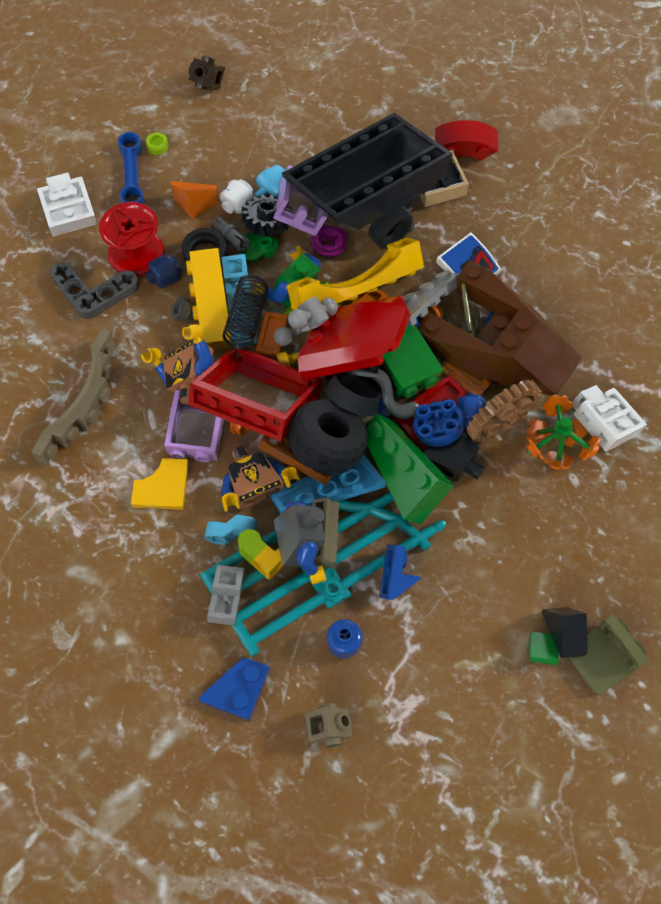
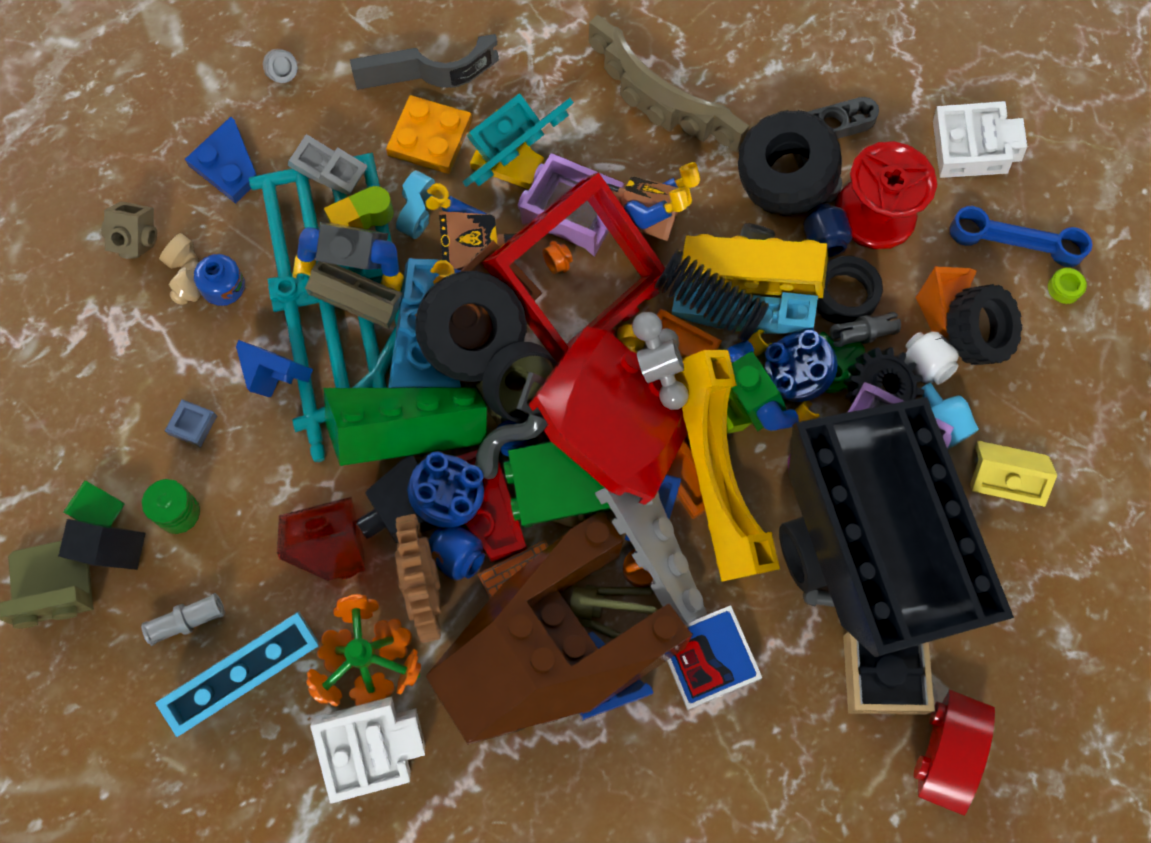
camera: 110 degrees right, 5 degrees up
none -> green piece [141,479,200,534]
none -> light grey pin [141,593,225,646]
none -> medium azure brick [155,611,319,737]
none -> tan arm [159,233,201,305]
none -> sand blue tile [165,399,217,448]
none -> light grey tile [263,49,298,83]
none -> clear red slope [277,497,365,581]
none -> dark grey piece [350,34,499,90]
none -> light orange plate [386,95,472,174]
none -> teal bracket [462,93,574,187]
none -> black tyre [738,110,842,216]
none -> blue tile [765,329,837,402]
none -> black tyre [946,284,1022,365]
none -> light yellow panel [970,441,1057,507]

